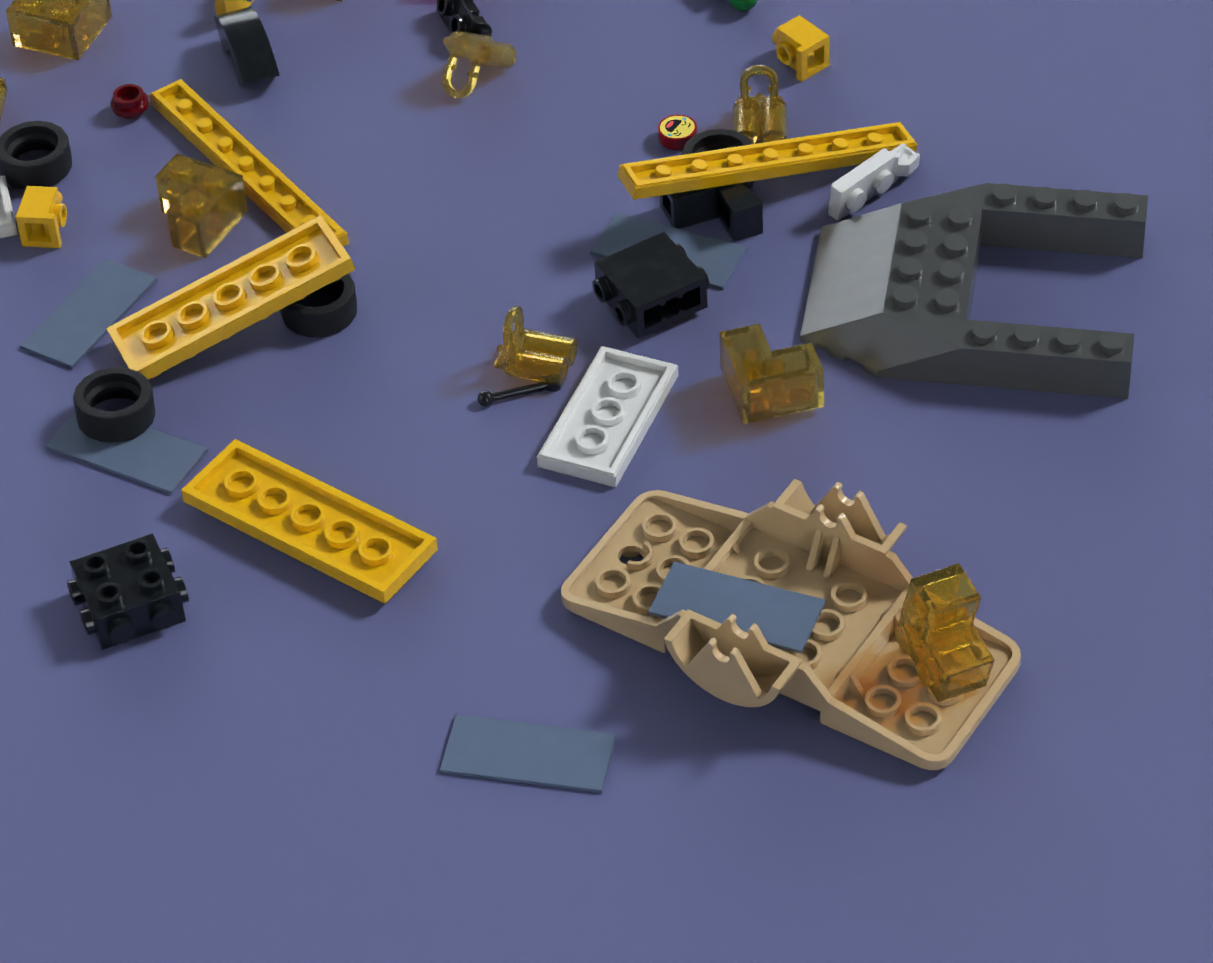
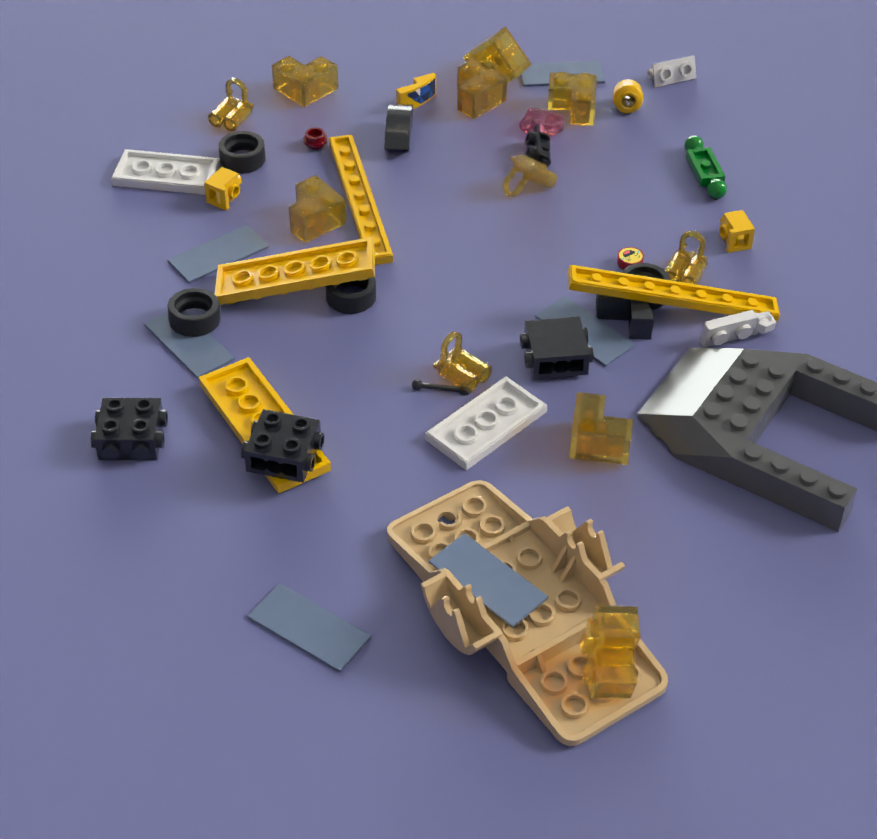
camera: 20 degrees right, 0 degrees up
none -> black brick [241,409,325,483]

